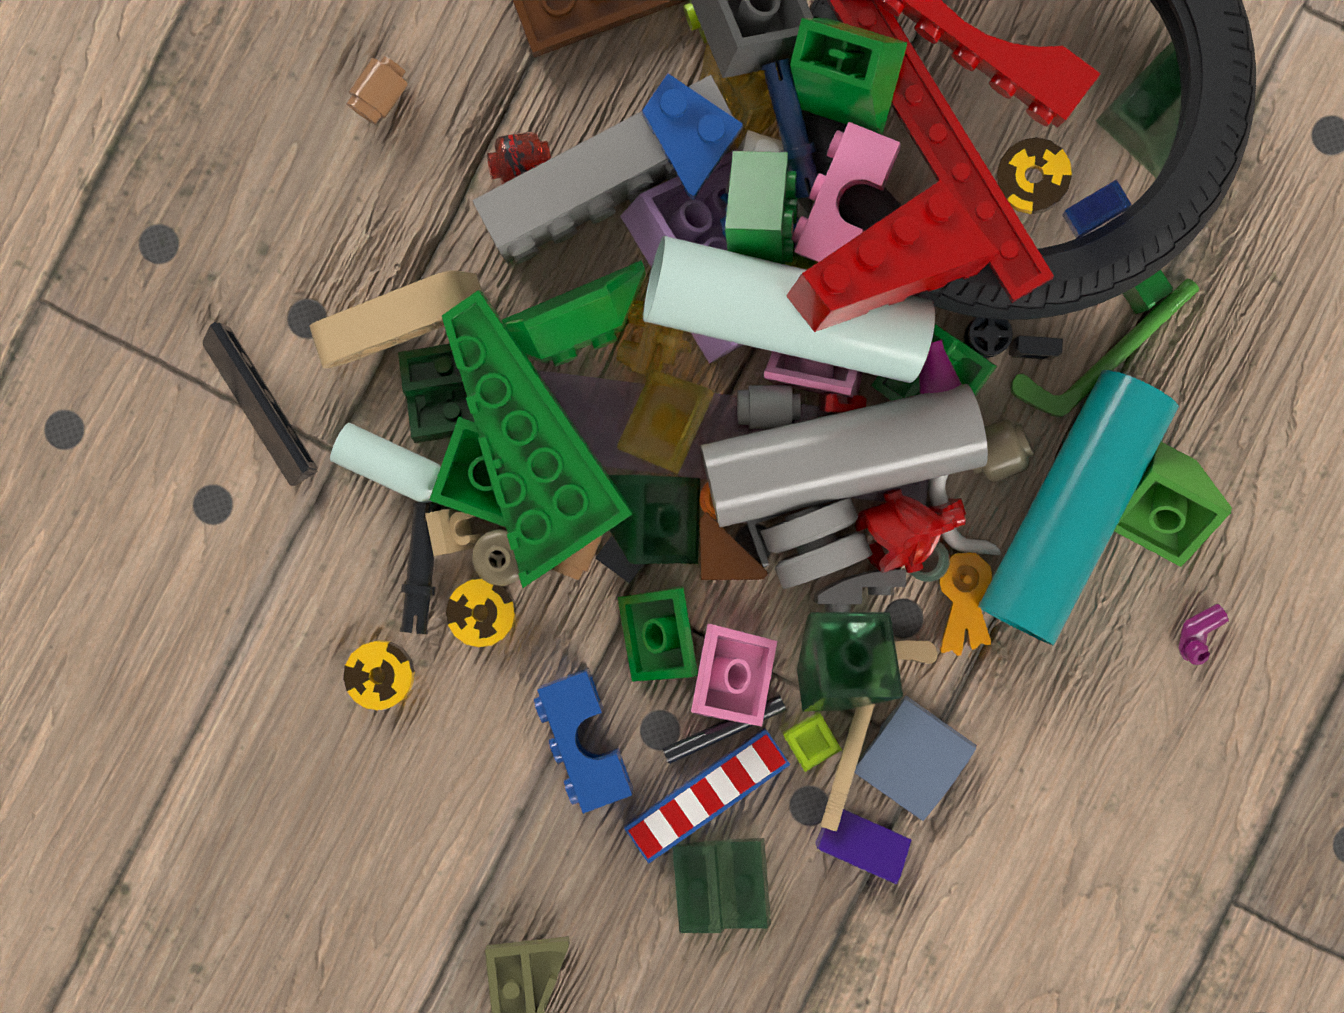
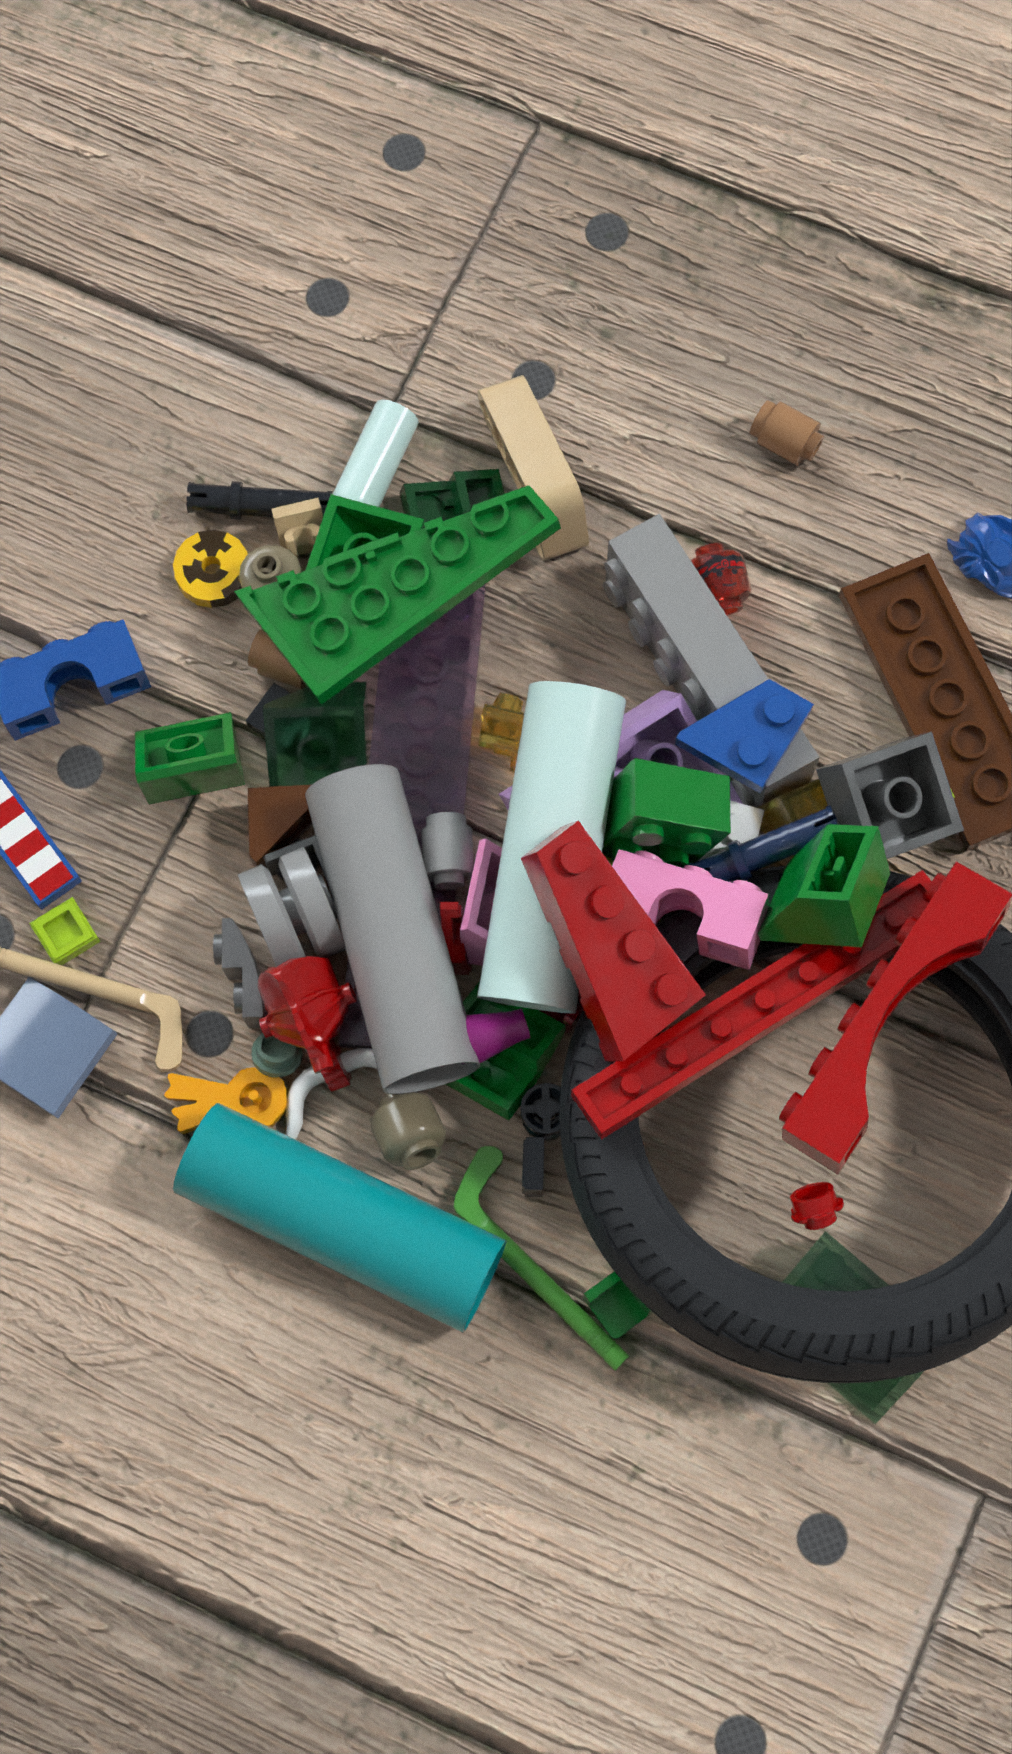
camera: 85 degrees right, 15 degrees down
black slope [203,322,318,486] -> none
yellow piece [343,640,415,710] -> none
green wedge [502,260,646,367] -> none
clear yellow slope [616,369,715,476] -> none
black bar [662,695,787,764] -> none
bright pink slope [691,624,777,727] -> none
clear green slope [797,612,903,712] -> none
dark brown piece [996,137,1072,214] -> none
clear blue piece [1062,179,1132,239] -> none
bright green slope [1114,442,1232,567] -> none
magenta arm [1178,603,1229,665] -> none
none -> red plate [790,1182,844,1230]

